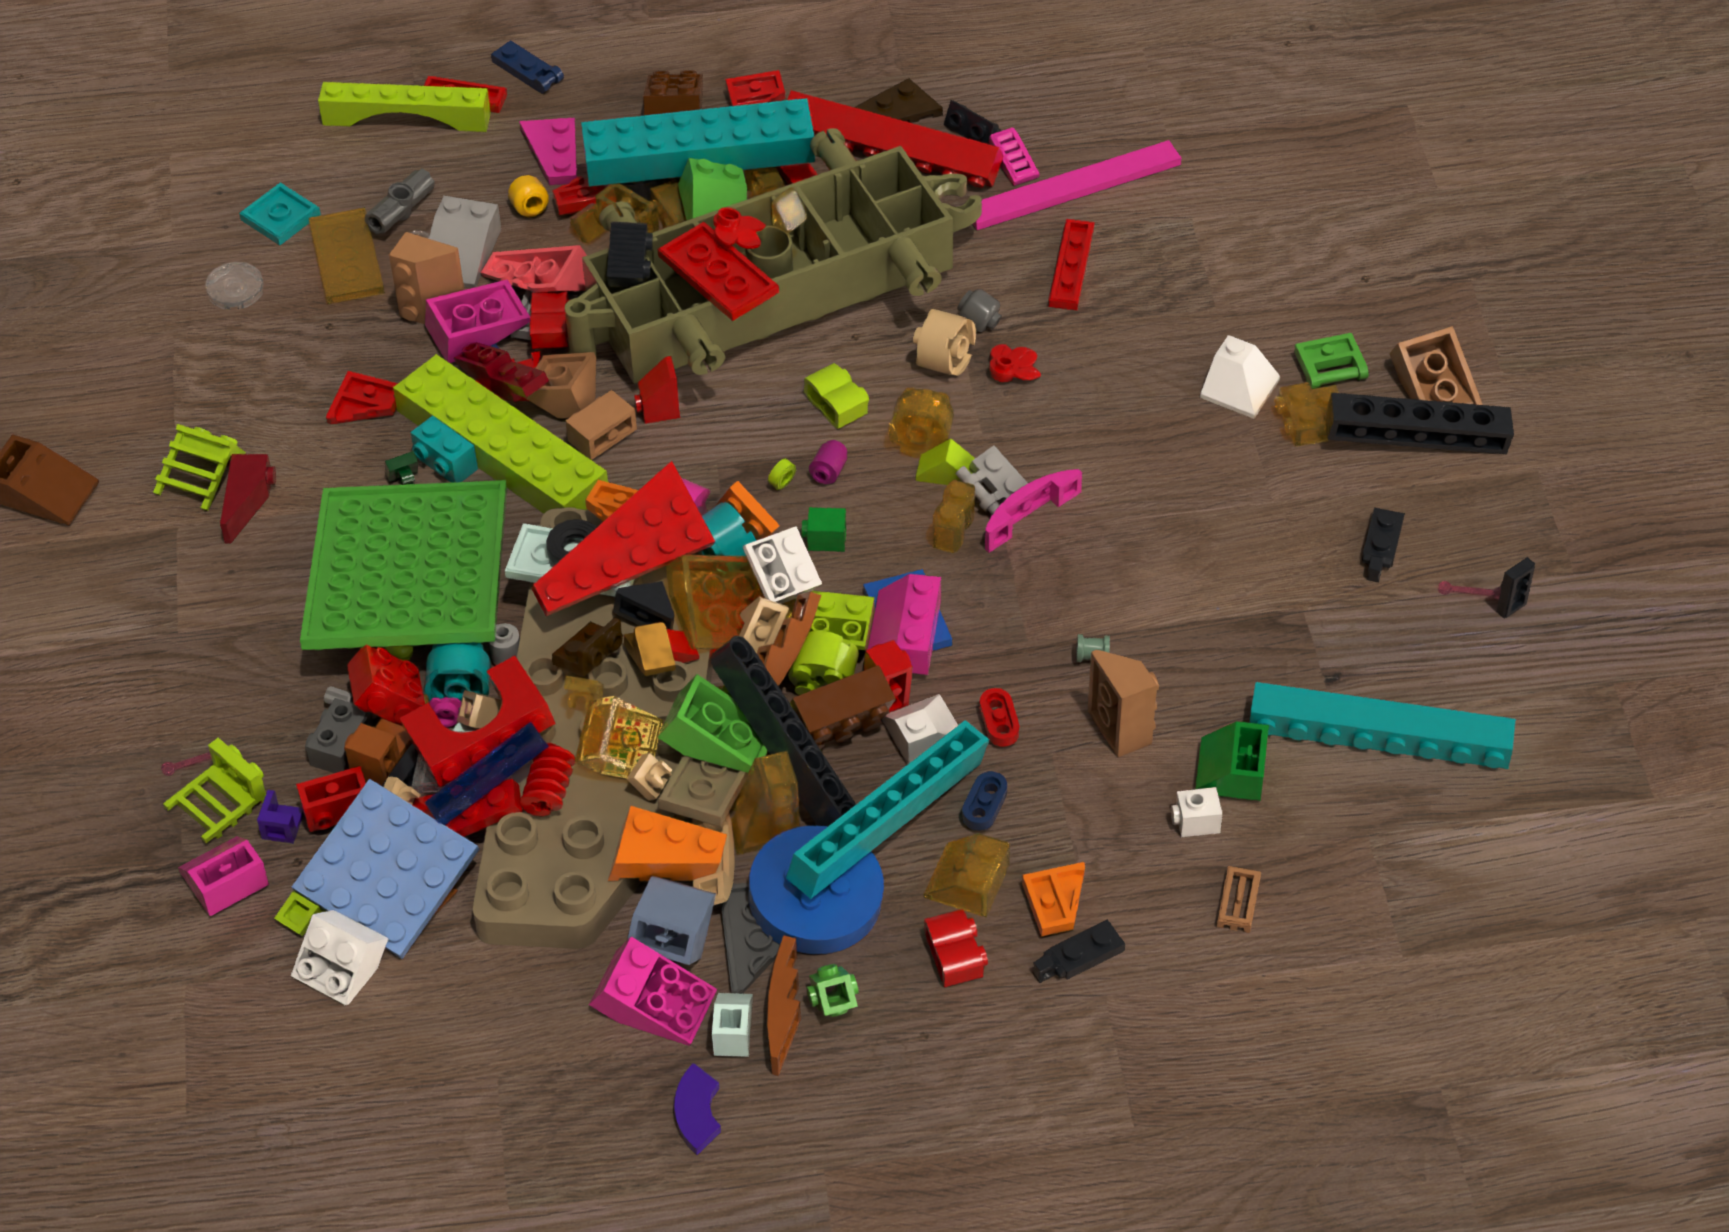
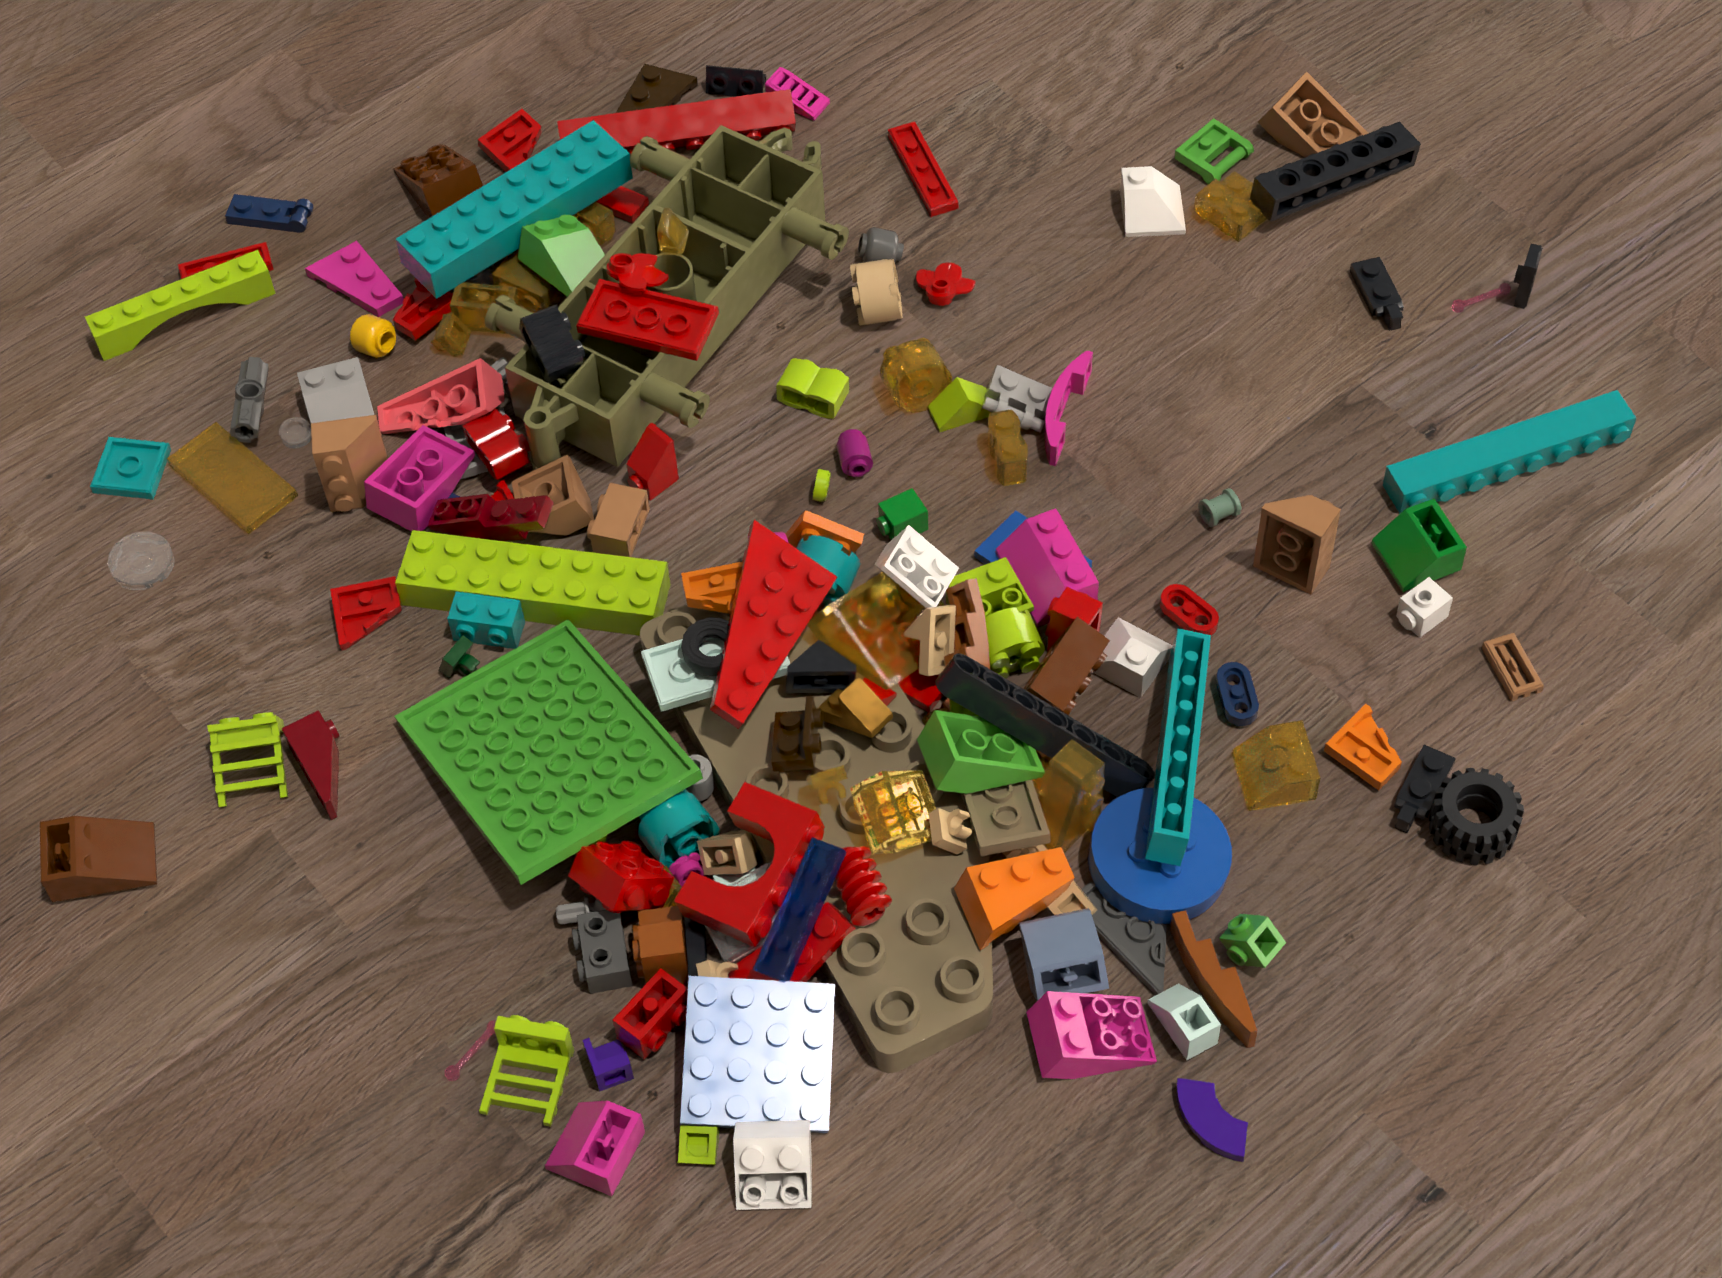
camera: 30 degrees left, 5 degrees up
red brick [924,909,988,987] -> none
dark pink tile [973,140,1182,230] -> none
none -> black tyre [1429,768,1524,865]

